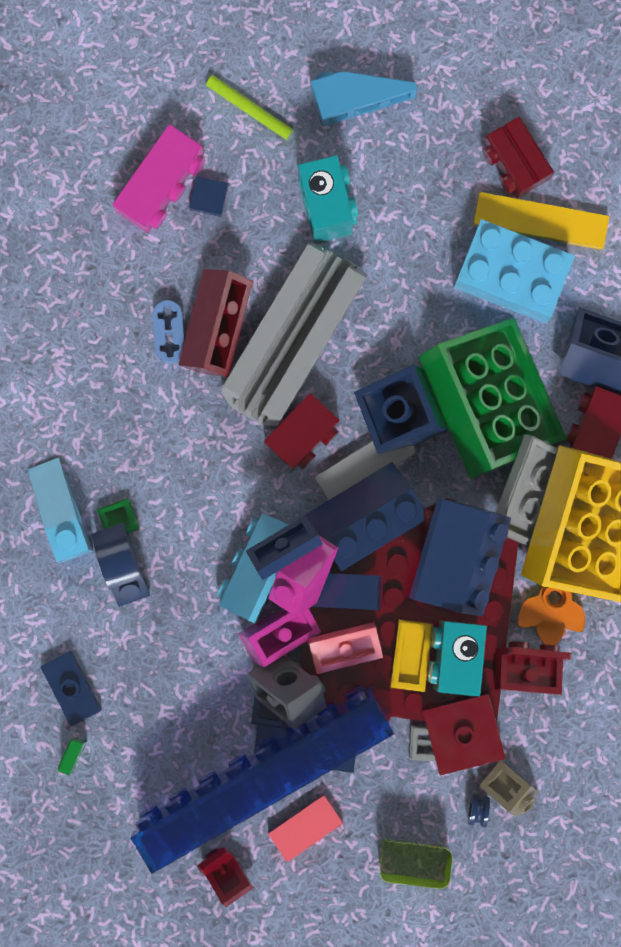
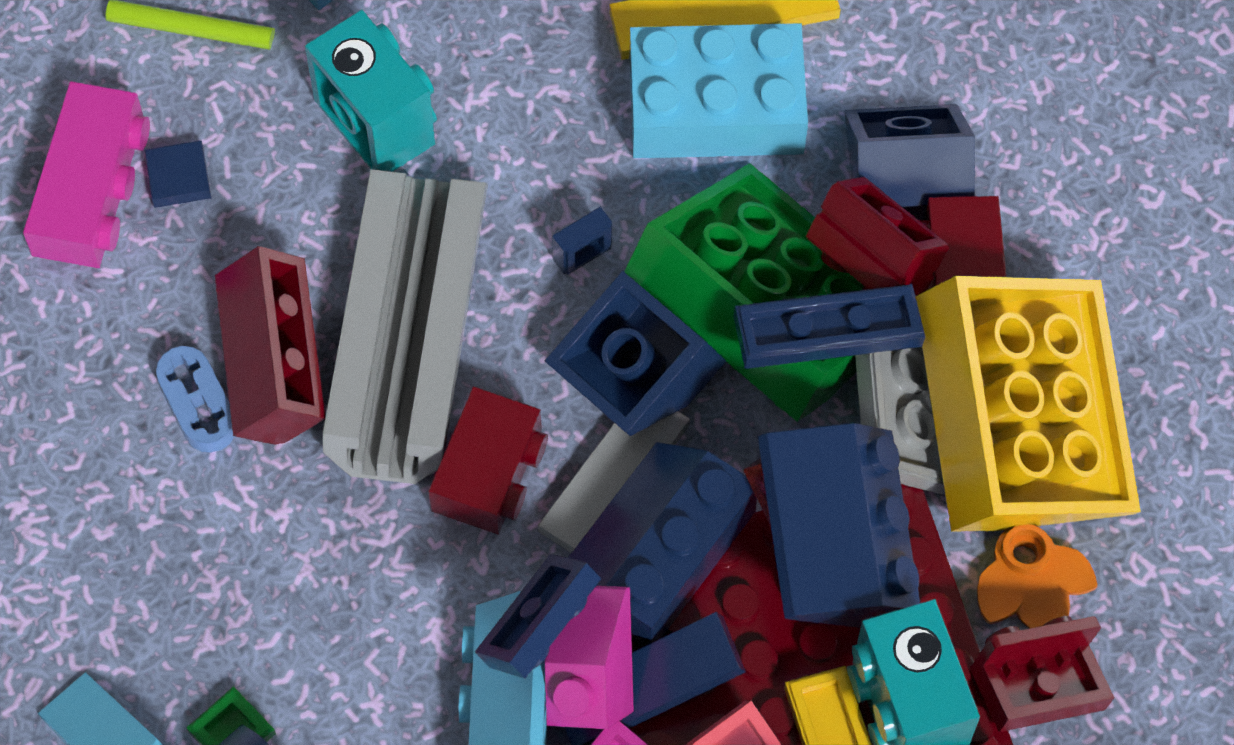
camera: 25 degrees left, 20 degrees down
none -> dark blue tile [552,206,612,275]
none -> dark blue tile [733,284,925,369]
none -> dark red brick [806,177,949,297]

